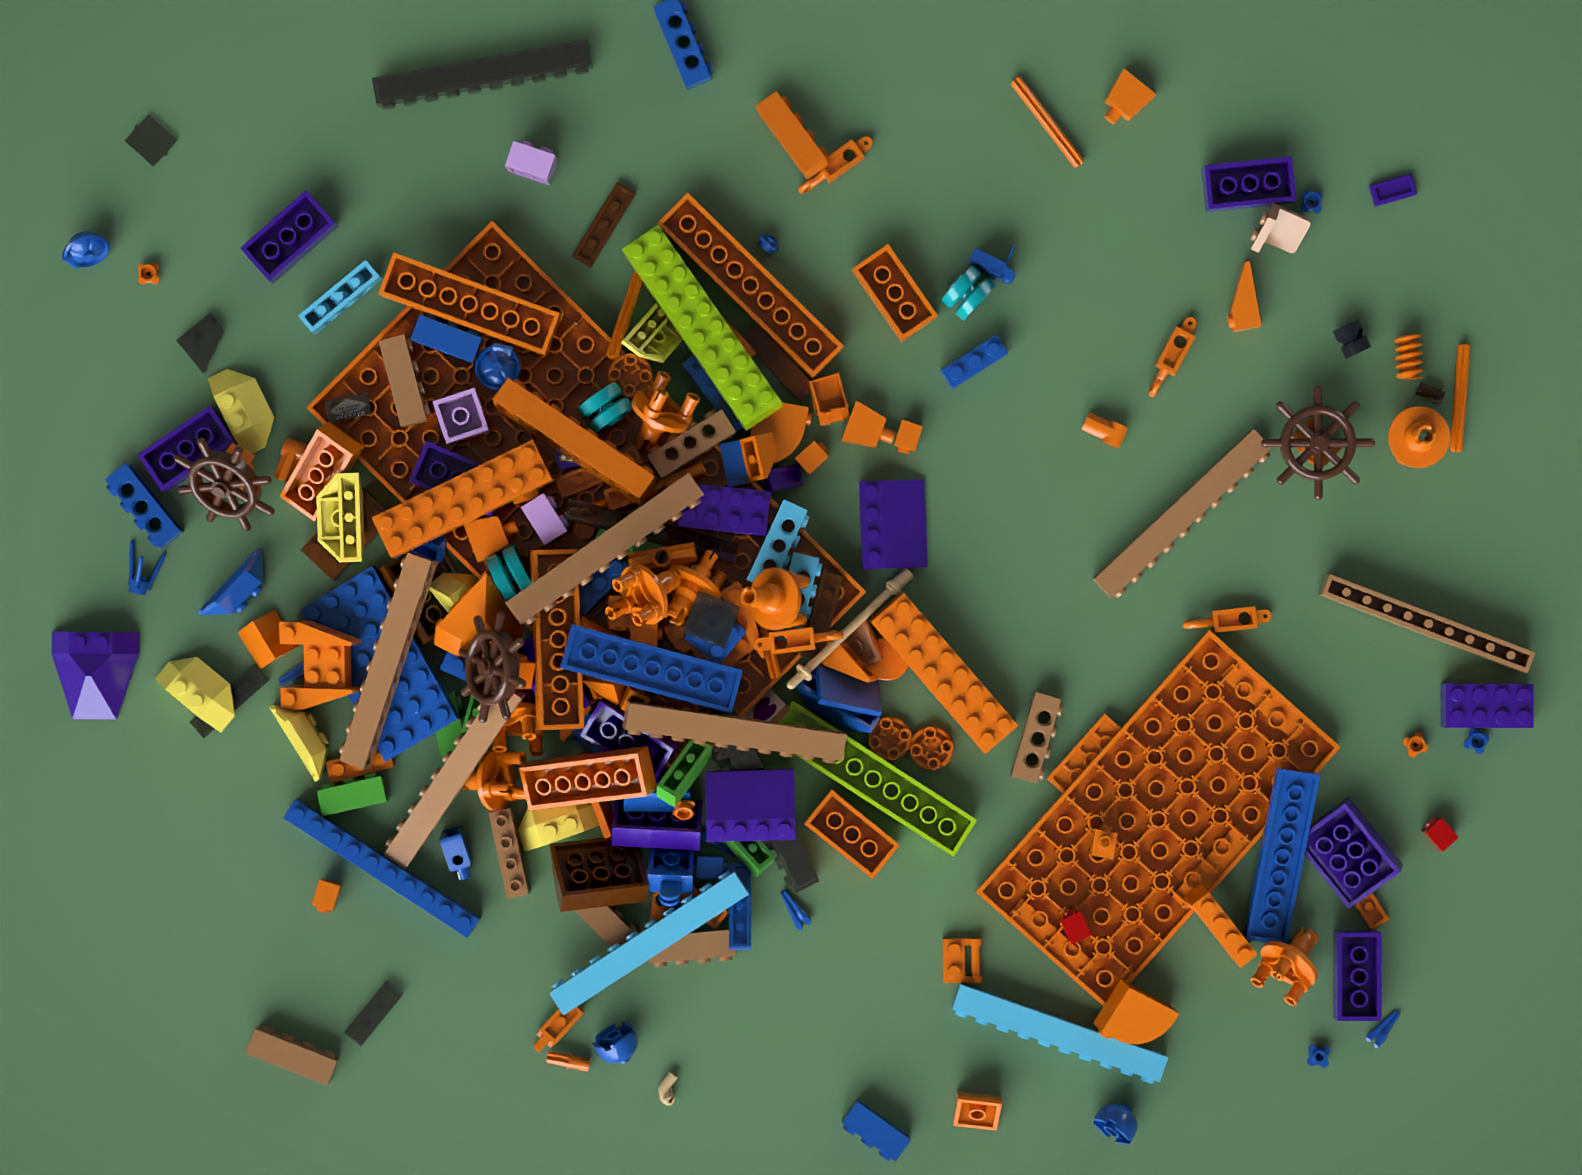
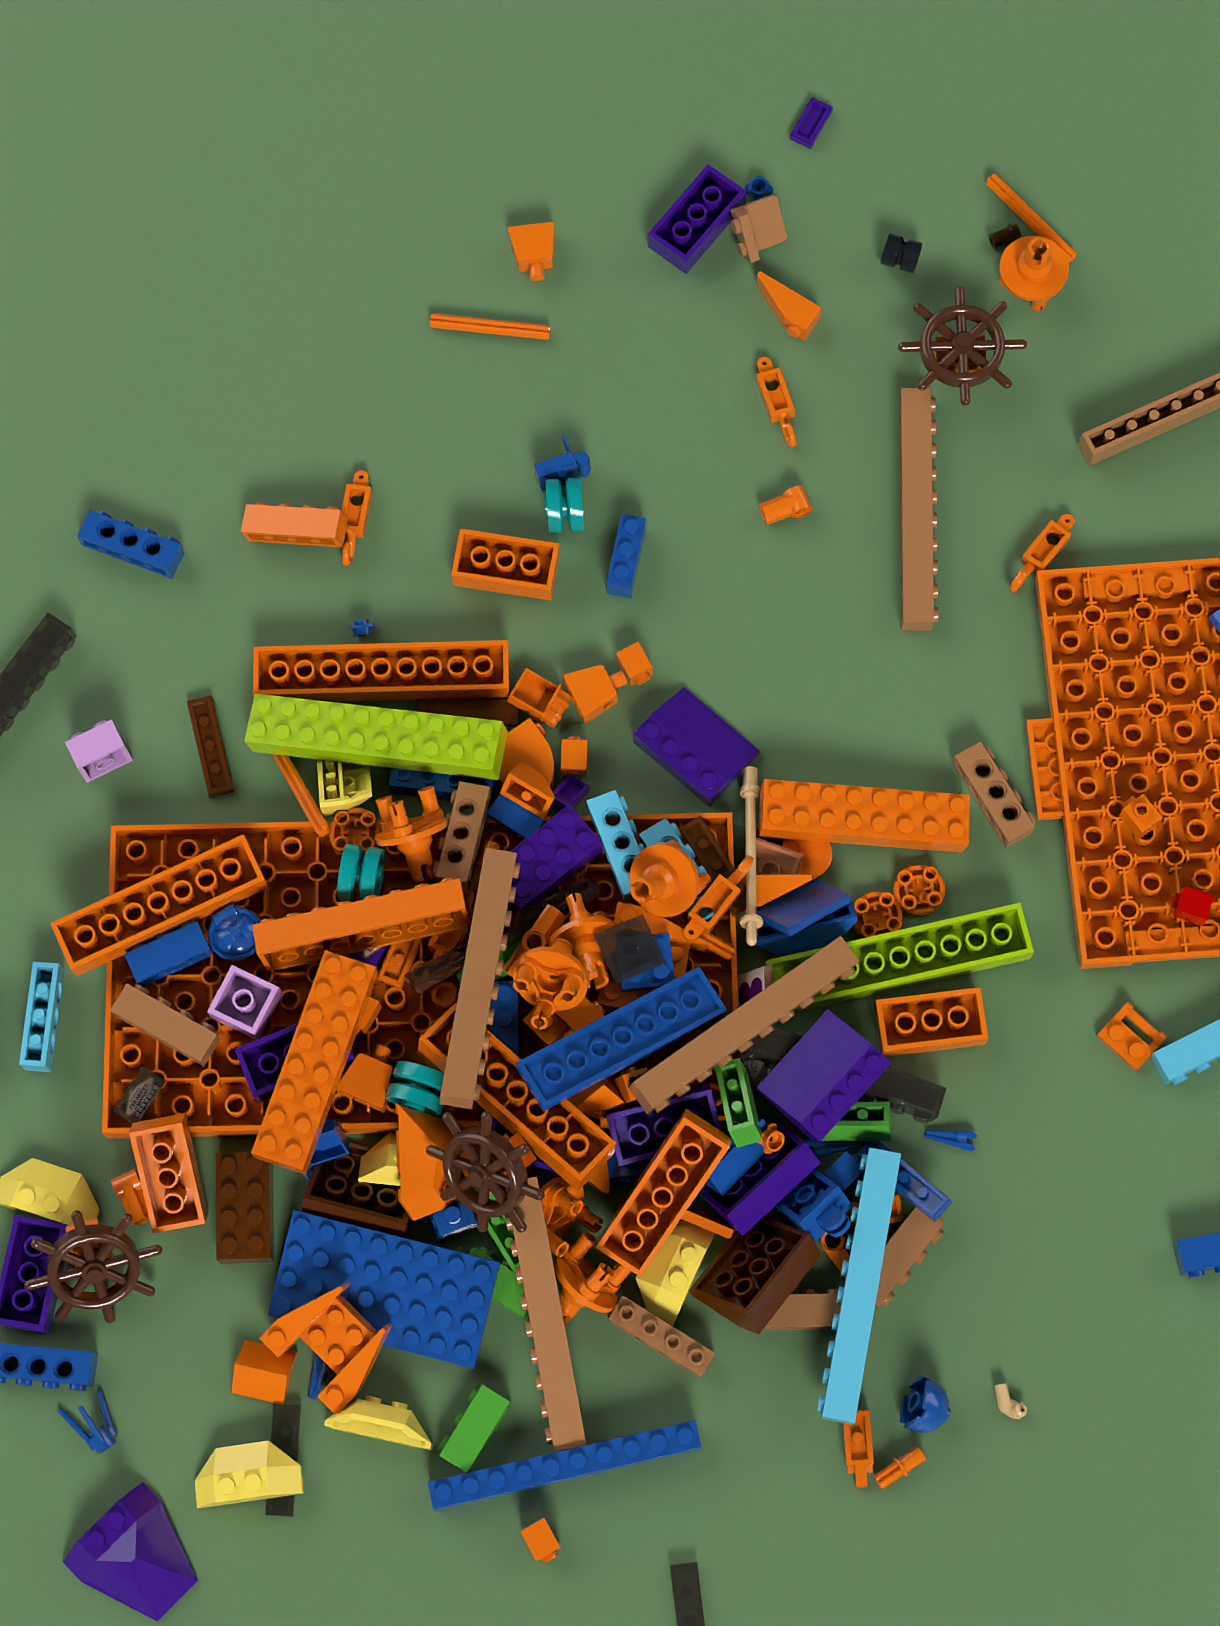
camera: 45 degrees left, 15 degrees down
blue wedge [198,548,265,615] -> none
light yellow wedge [316,473,365,562] -> none
orange plate [325,749,395,783] -> none
medium nougat brick [339,552,438,769] -> none
blue torso [440,825,473,880] -> none
lavender brick [521,493,571,546] -> none
orange piece [1394,334,1424,380] -> none

